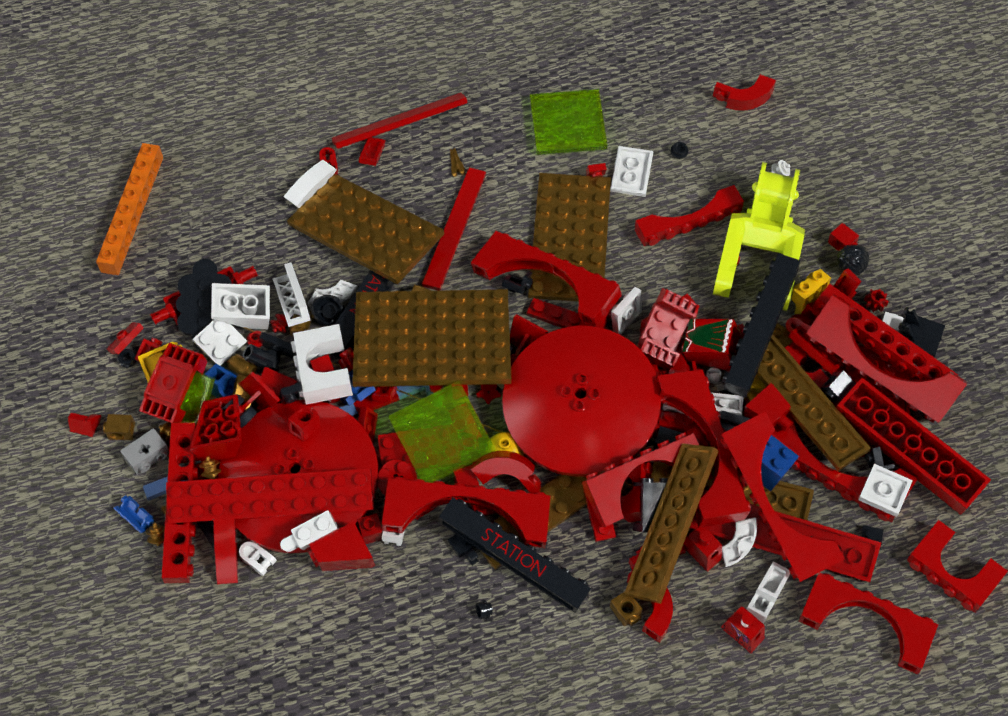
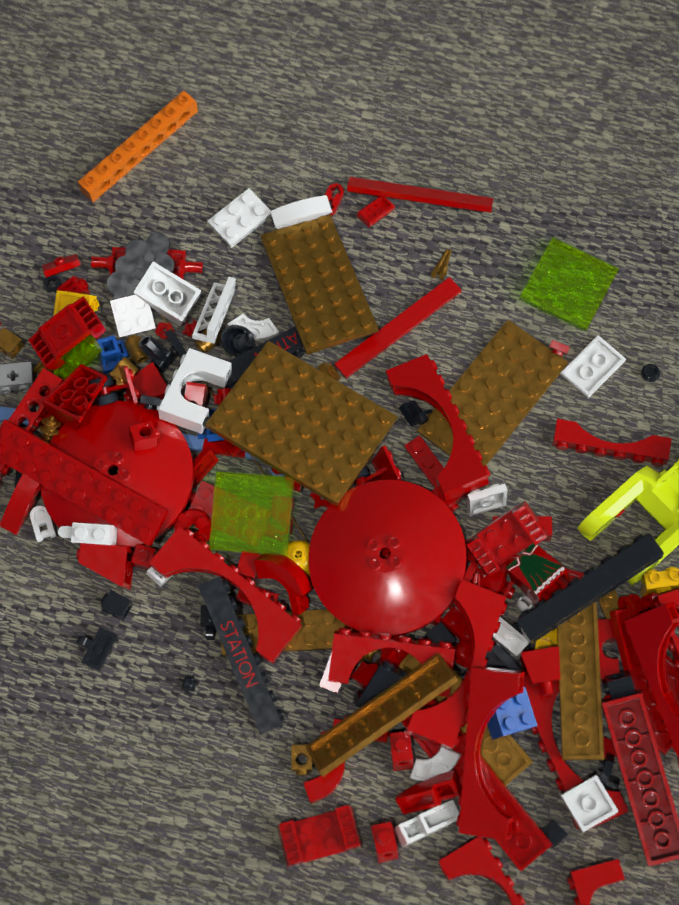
camera: 35 degrees right, 10 degrees up
none -> black plate [77,627,118,672]
none -> black brick [101,590,133,621]
none -> white plate [207,188,272,248]
none -> red plate [277,805,363,867]
none -> red slope [395,770,462,815]

